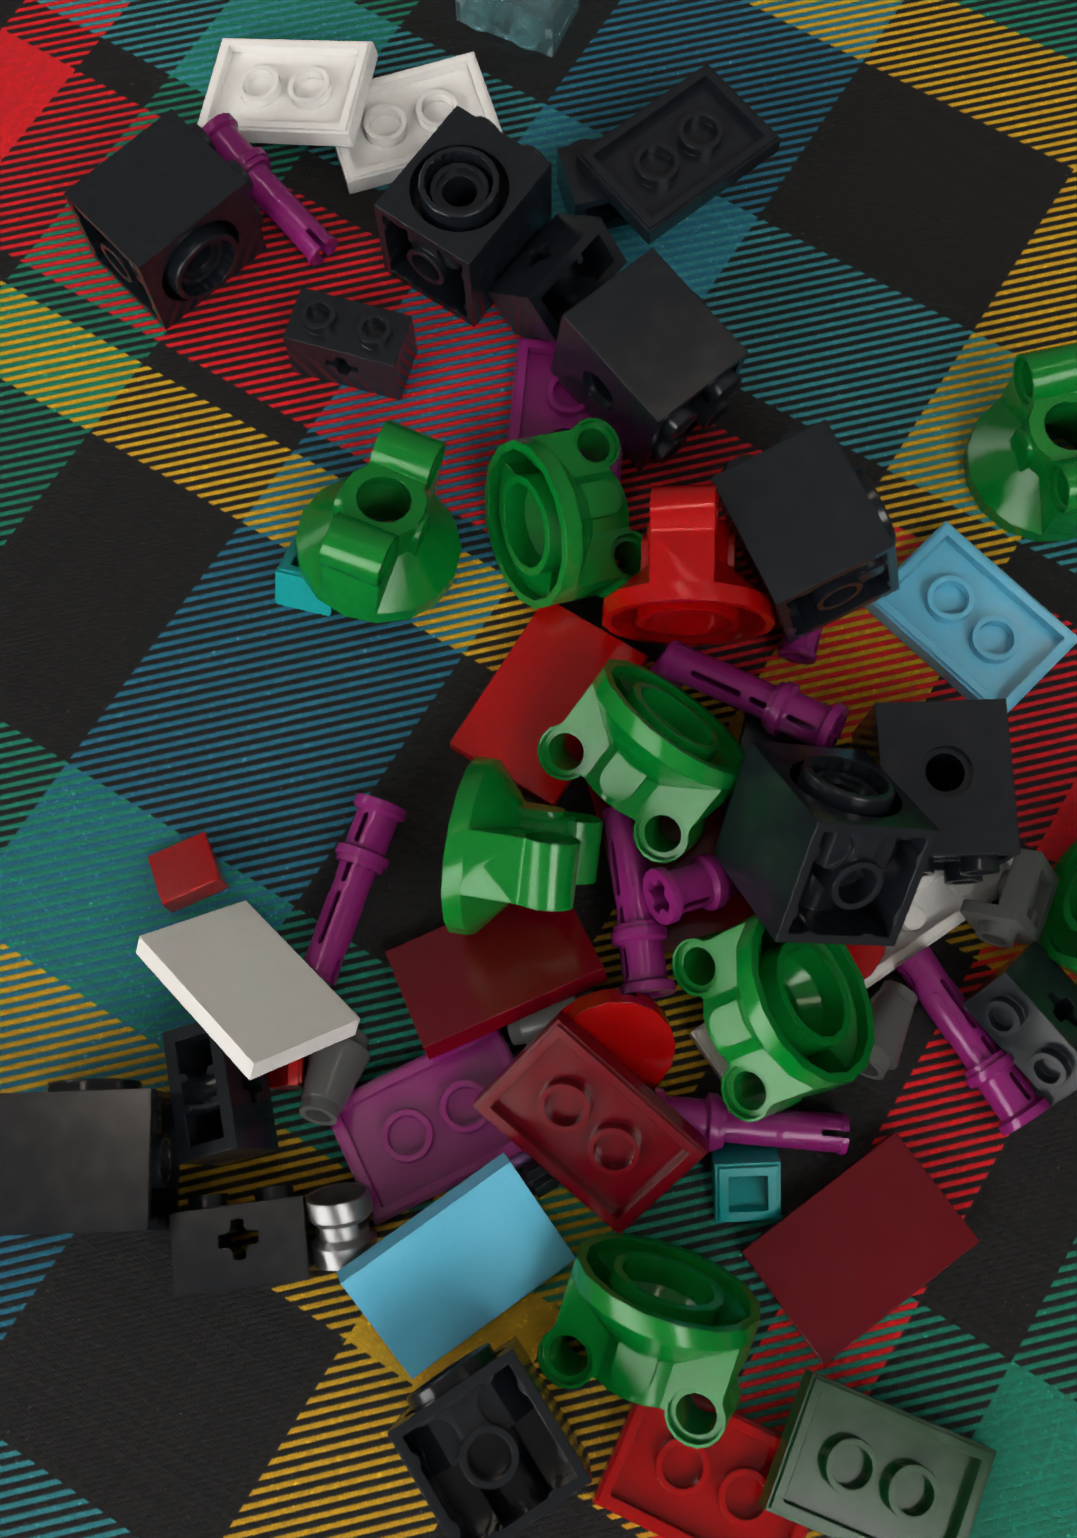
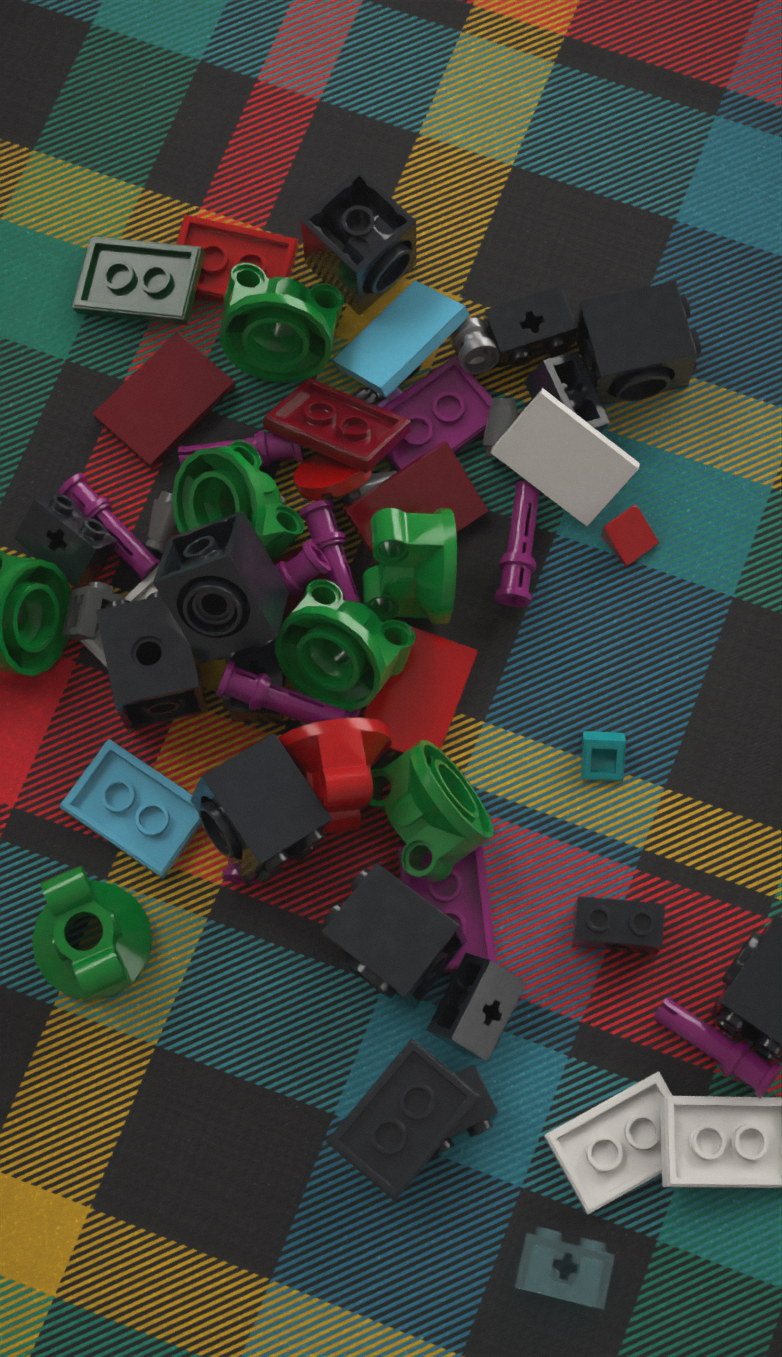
camera: 170 degrees right, 0 degrees up
green piece [295,420,461,623] -> none
black brick [374,106,552,327] -> none
teal slope [710,1143,781,1223] -> none

